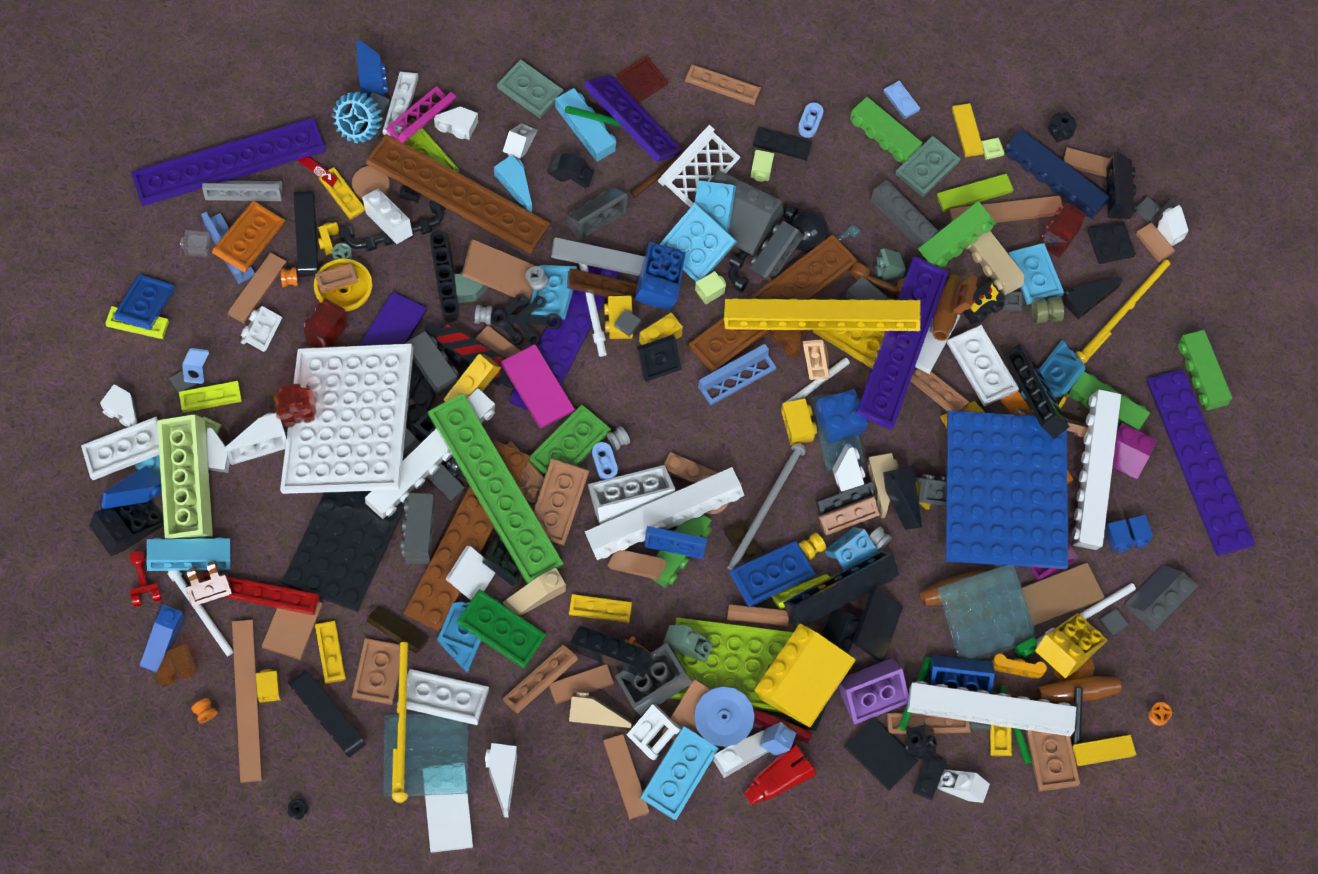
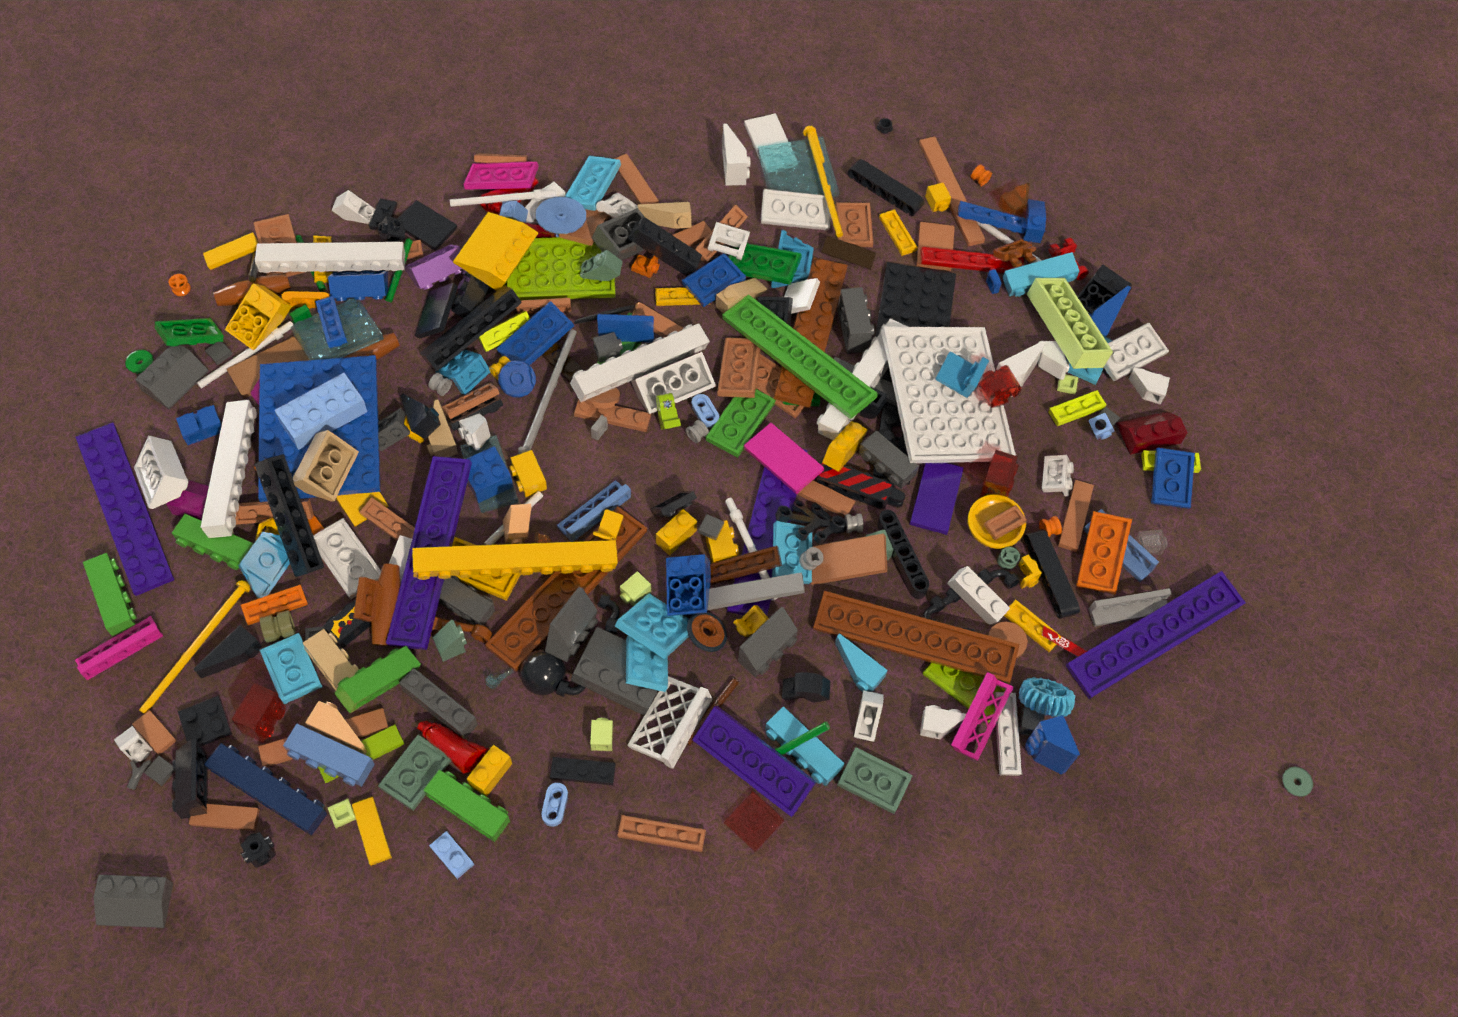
camera: 170 degrees right, 5 degrees down
none -> dark pink fence [75,616,163,680]
none -> dark grey slope [94,875,174,928]
none -> green piece [125,350,154,373]
none -> white slope [134,436,188,509]
none -> green plate [155,318,223,347]
none -> orange plate [241,585,308,625]
none -> light blue brick [274,373,367,450]
none -> medium blue brick [283,724,375,787]
none -> tan slope [293,430,359,502]
none -> light nougat slope [305,701,367,755]
none -> blue plate [315,296,348,348]
none -> red piece [417,721,489,774]
none -> white bar [450,189,556,207]
none -> dark pink tile [464,162,539,190]
none -> yellow brick [467,745,512,797]
none -> nougat tile [474,153,528,163]
none -> blue tile [498,360,536,398]
none -> black piece [574,305,635,324]
none -> light grey tile [591,415,608,440]
none -> dark grey brick [593,332,623,363]
none -> yellow bracket [593,510,624,541]
none -> lime leg [656,393,681,430]
none -> blue tile [682,253,746,307]
none -> dark orange wheel [687,612,727,652]
none -> white plate [708,222,750,260]
none -> yellow bracket [734,605,769,637]
none -> dark azure bracket [936,352,989,398]
none -> blue plate [958,201,1026,234]
none -> blue tile [986,269,1002,294]
none -> dark red slope [1116,411,1188,455]
none -> sand green piece [1282,767,1313,797]

